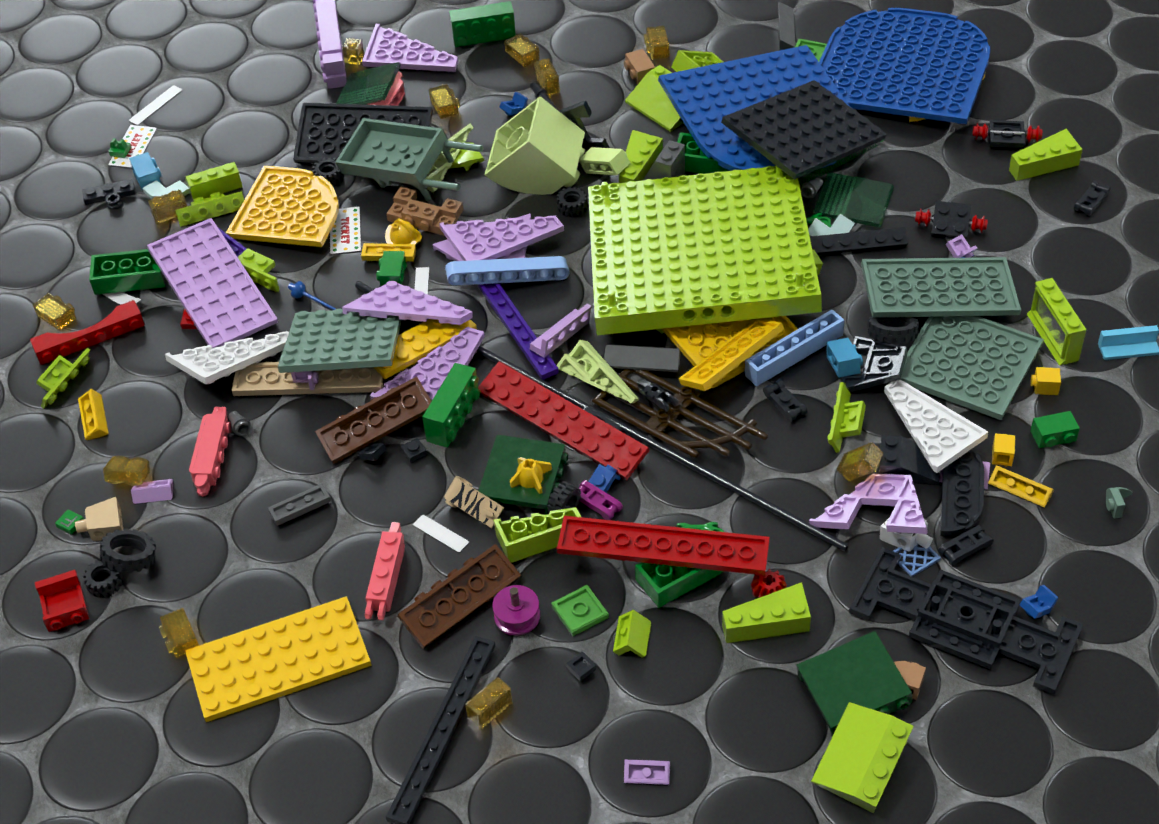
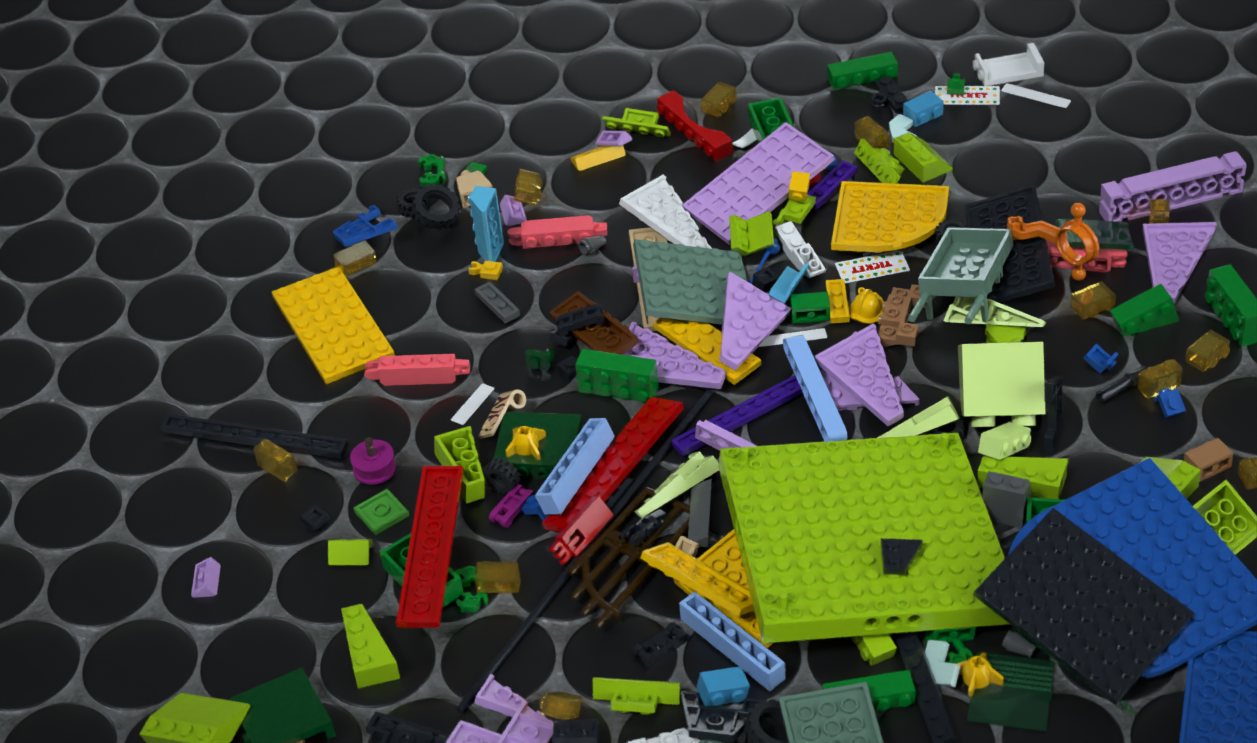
camera: 85 degrees right, 5 degrees down
red panel [35,570,89,632] -> none
reddish brown plate [397,544,521,649] -> none
red gear [751,568,787,598] -> none
none -> blue wing [332,205,398,247]
none -> green helmet [418,154,446,187]
none -> medium azure slope [468,186,504,262]
none -> yellow plate [468,261,503,280]
none -> clear yellow brick [474,561,521,593]
none -> dark green plate [525,348,554,371]
none -> light blue brick [535,418,615,515]
none -> red hinge [549,496,614,565]
none -> black plate [556,304,604,336]
none -> lavender slope [595,131,632,146]
none -> tan slope [675,535,699,558]
none -> lime bracket [729,211,774,256]
none -> black plate [753,267,779,290]
none -> medium azure panel [769,263,809,303]
none -> white slope [775,221,826,278]
none -> yellow brick [788,171,810,201]
none -> green brick [822,670,915,711]
none -> green brick [827,52,898,90]
none -> yellowish green wedge [877,396,959,438]
none -> black wing [880,538,922,575]
none -> yellow piece [956,653,1004,697]
none -> white panel [973,43,1044,86]
none -> orange piece [1007,203,1099,281]
none -> green wedge [1110,284,1179,337]
none -> blue bracket [1154,388,1186,418]

